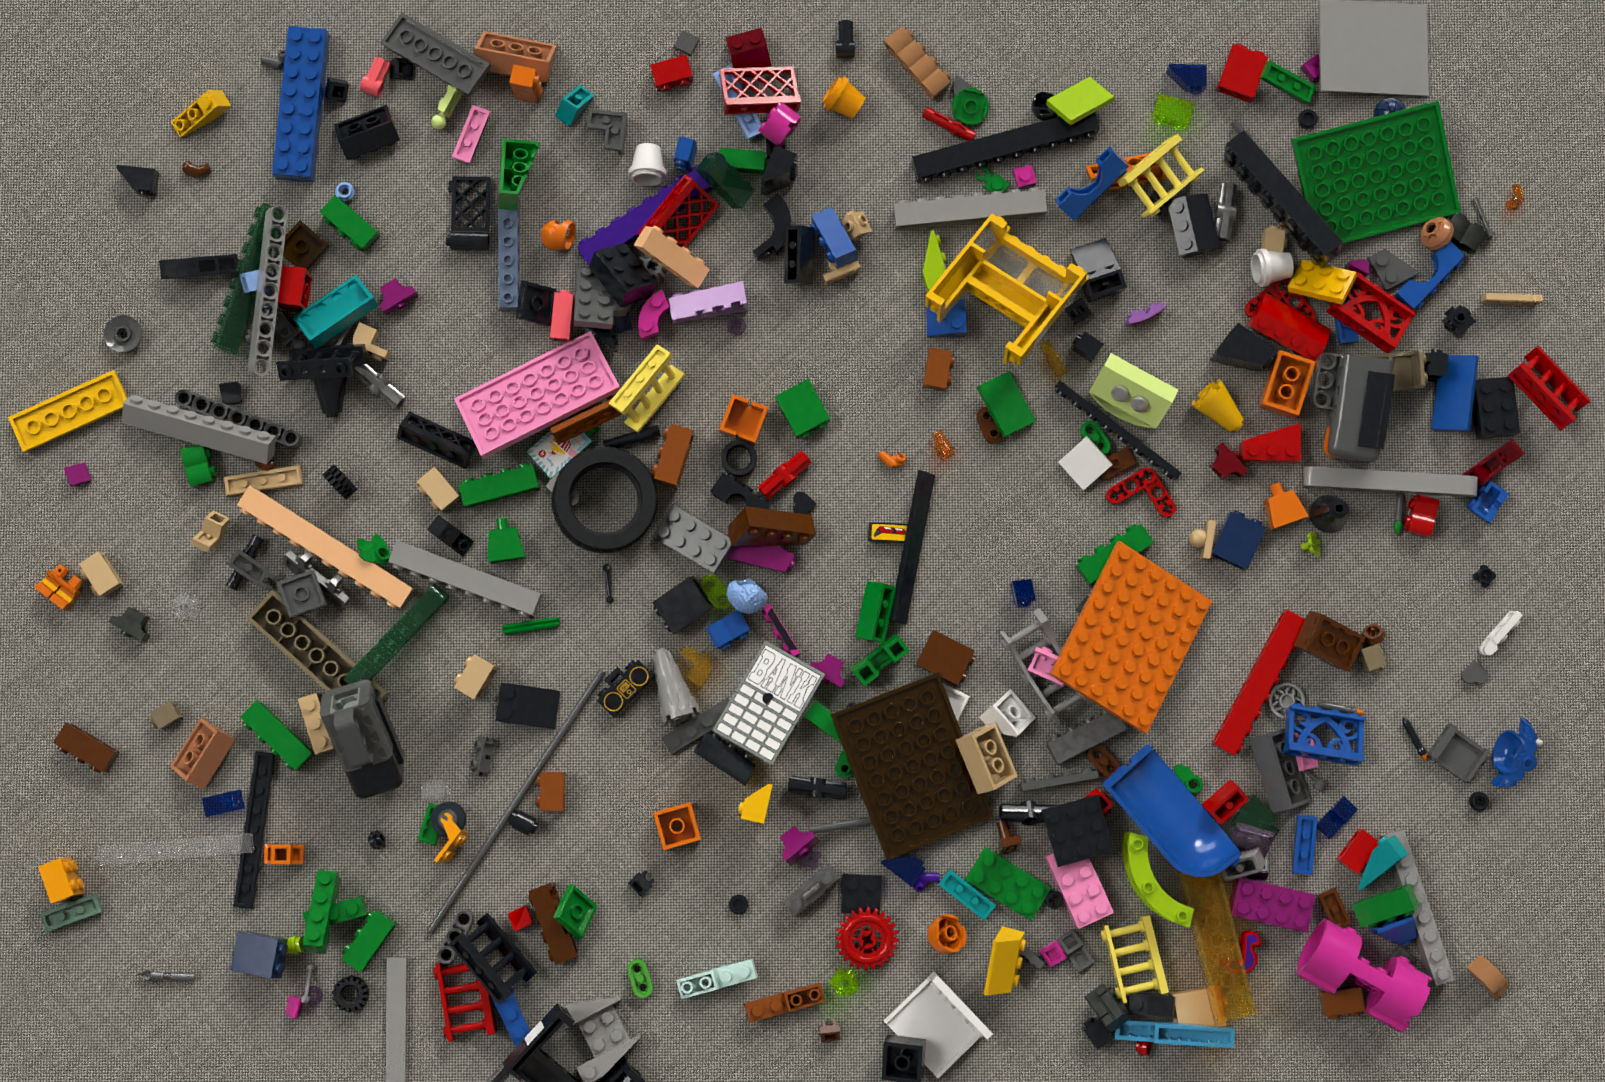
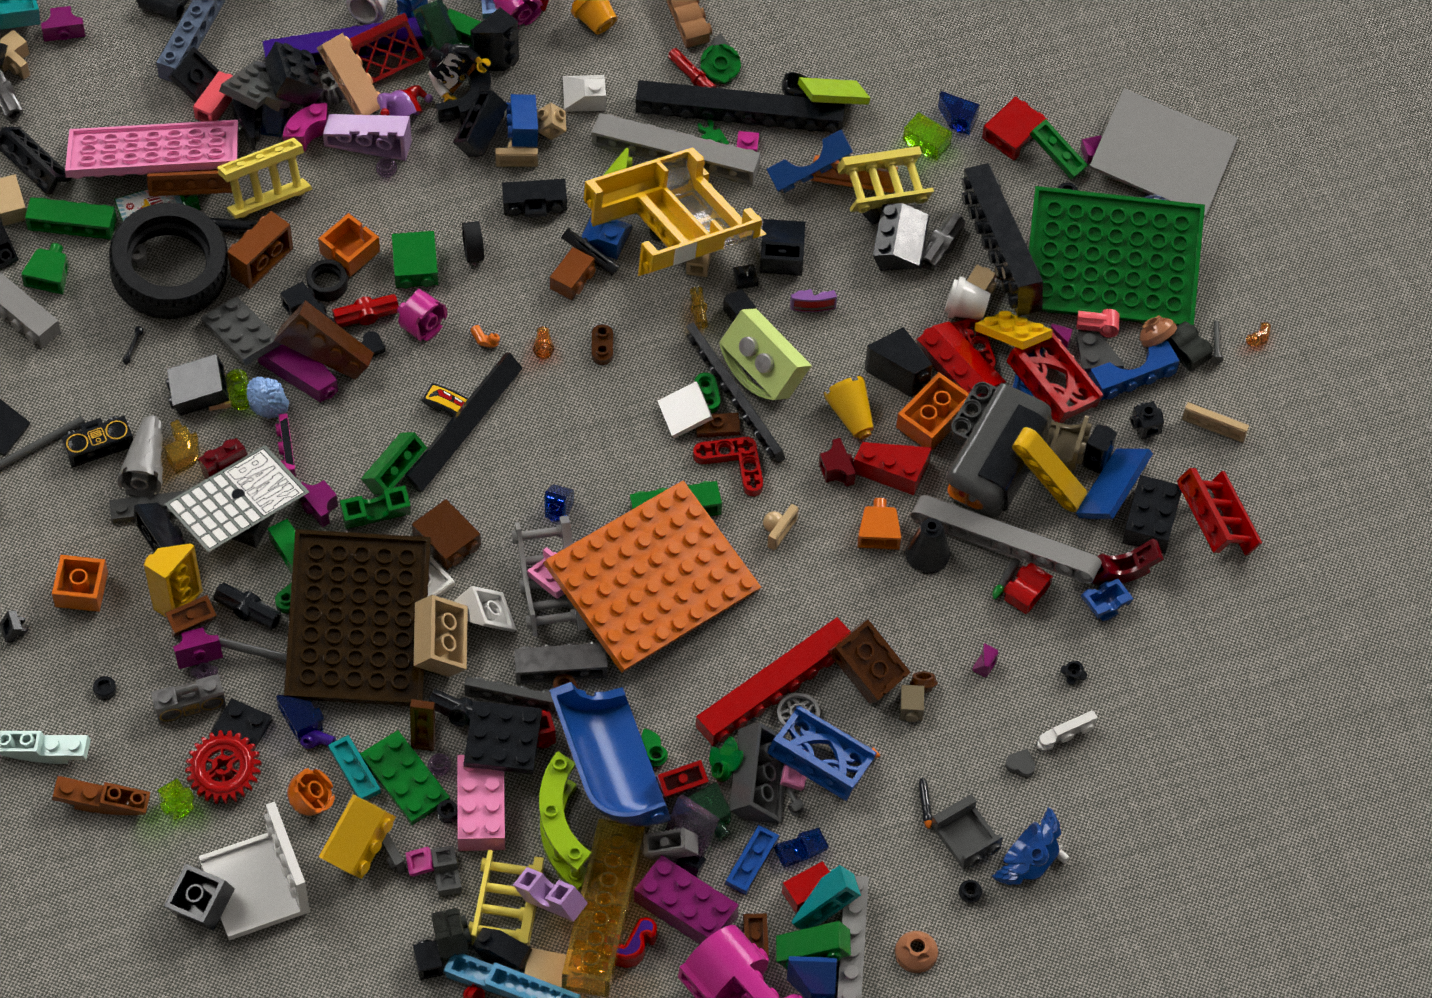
camera: 25 degrees right, 25 degrees down
green axle [503,617,560,635] -> none
orange helmet [541,220,576,251] -> none
blue brick [706,611,751,650] -> none
reddish brown tile [820,1018,841,1042] -> none
green tile [976,372,1036,438] -> none
dark blue brick [1211,511,1266,571] -> none
lime plant [1301,532,1321,556] -> none
none -> dark orange panel [165,595,216,637]
none -> dark red brick [197,438,248,479]
none -> medium lavender piece [377,85,433,116]
none -> dark pink brick [397,289,447,341]
none -> torso [425,43,491,102]
none -> clear purple plate [428,753,451,776]
none -> black tyre [462,221,484,263]
none -> black piece [502,179,567,218]
none -> lavender arch [513,867,588,922]
none -> black pin [561,228,620,276]
none -> white slope [563,75,606,112]
none -> green plate [709,736,743,782]
none -> nougat piece [895,931,938,973]
none -> magenta slope [972,643,999,678]
none -> yellow beam [1012,427,1087,512]
none -> coral piece [1076,309,1120,338]

